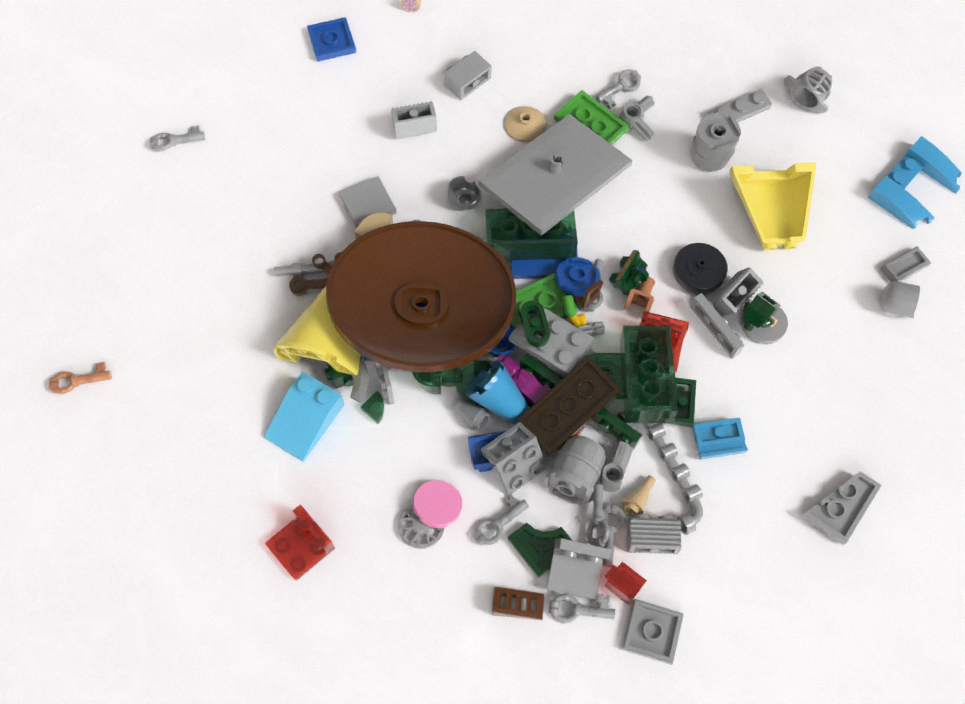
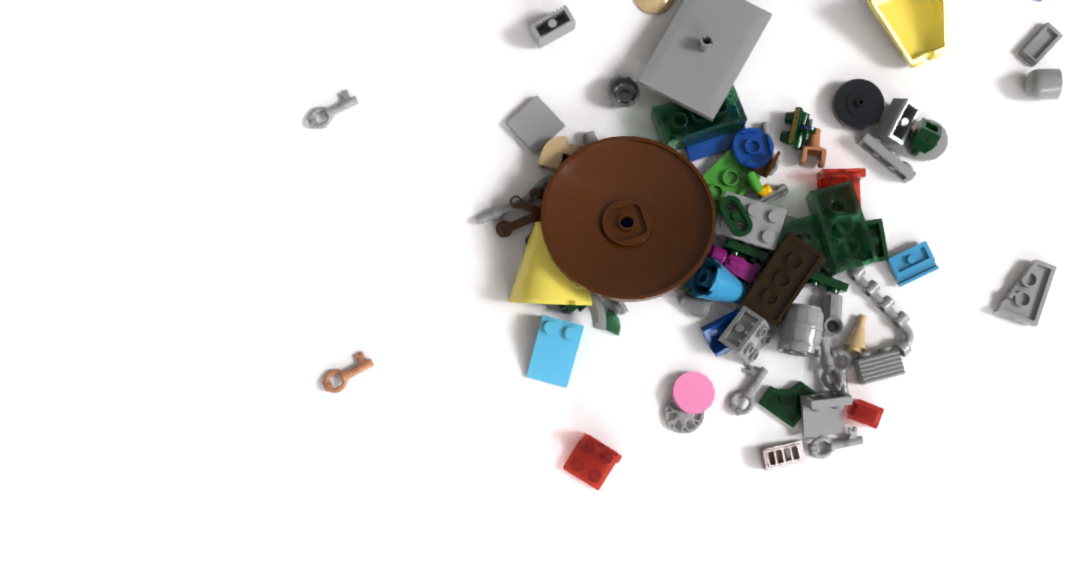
camera: 15 degrees left, 20 degrees up
light grey tile [621,599,684,665] -> none

